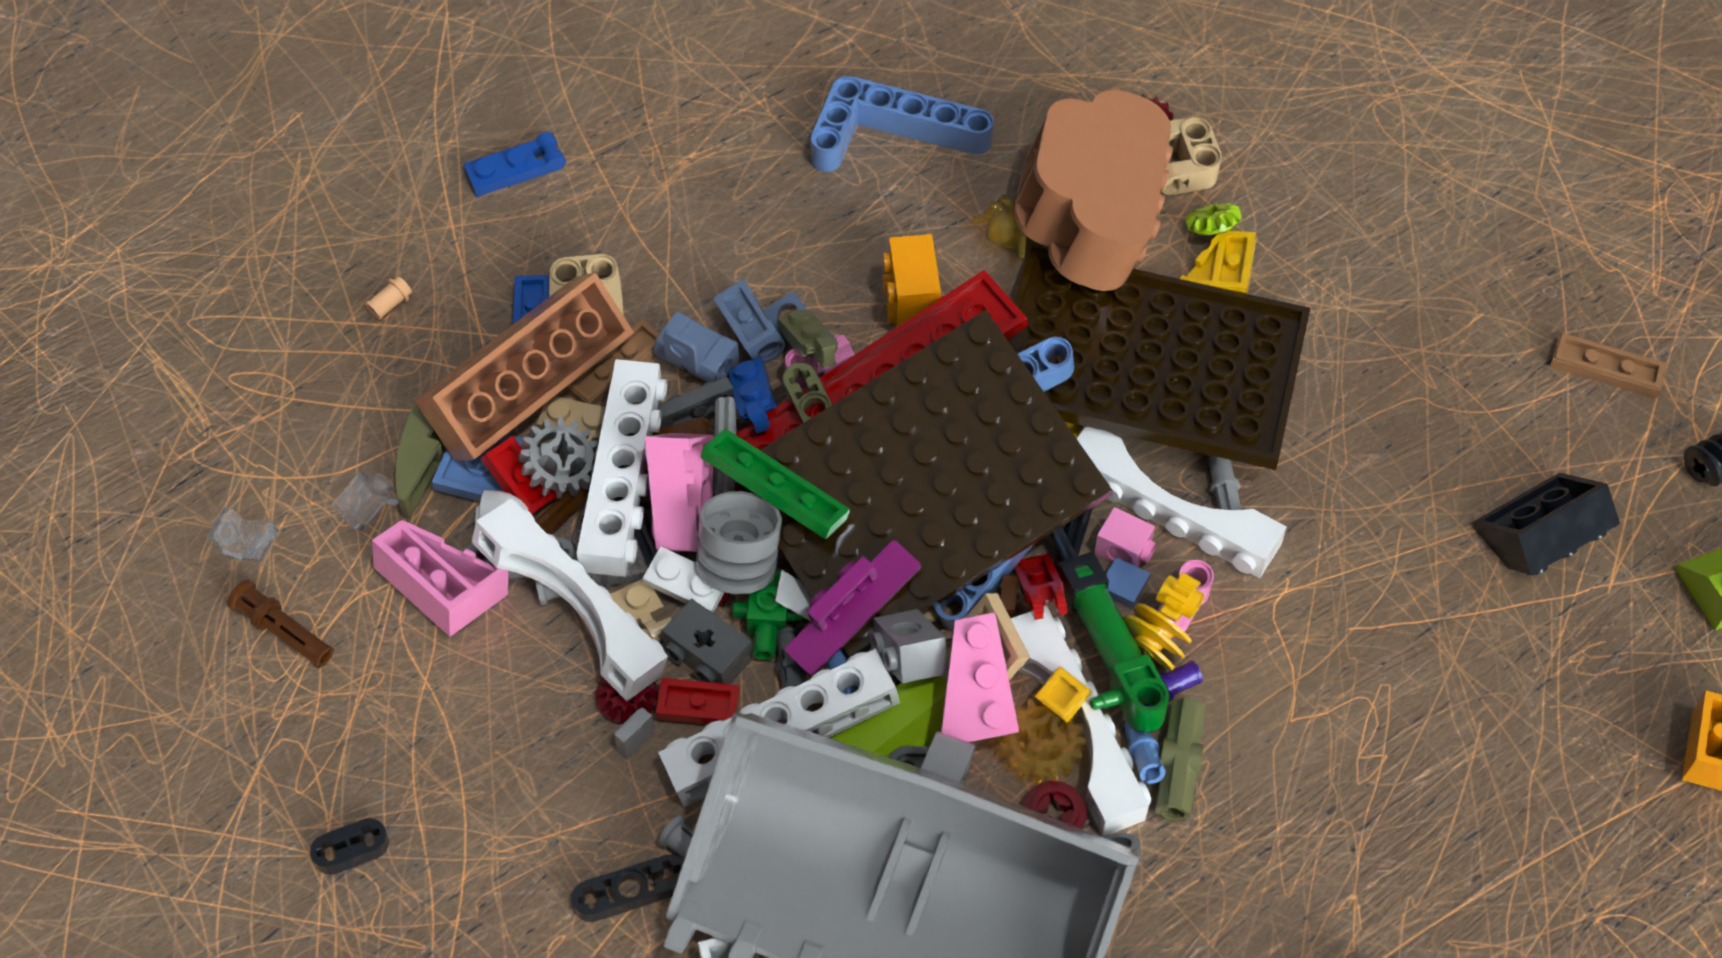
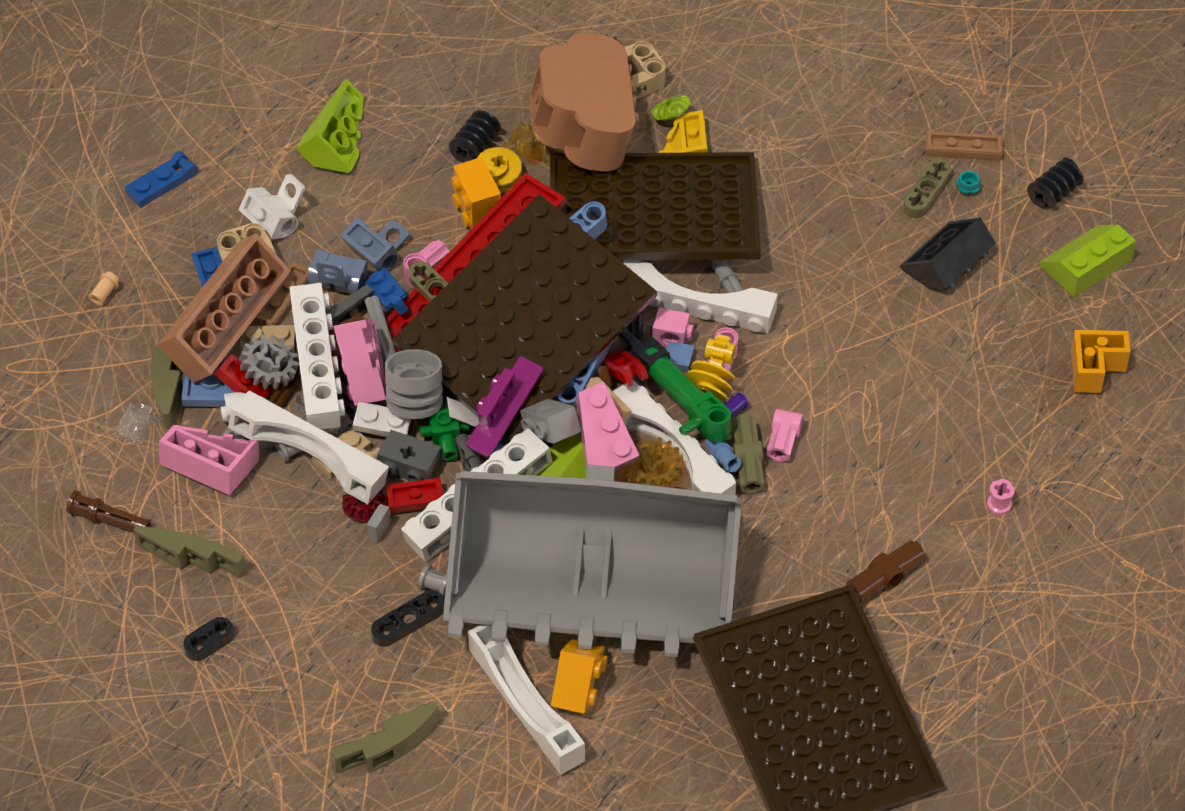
camera: 15 degrees left, 5 degrees down
clear bracket [208,507,279,561] -> none
green plate [700,428,850,539] -> none
olive hinge [777,310,838,368] -> none
medium blue beam [811,76,994,172] -> none
yellow tile [1035,666,1092,723] -> none
none -> olive slope [133,526,246,578]
none -> white piece [239,174,305,240]
none -> lime wedge [296,79,364,173]
none -> black piece [449,110,501,163]
none -> yellow piece [477,147,522,193]
none -> bright pink piece [767,408,803,463]
none -> olive beam [903,159,951,218]
none -> teal plate [956,171,981,194]
none -> bright pink bush [987,479,1015,515]

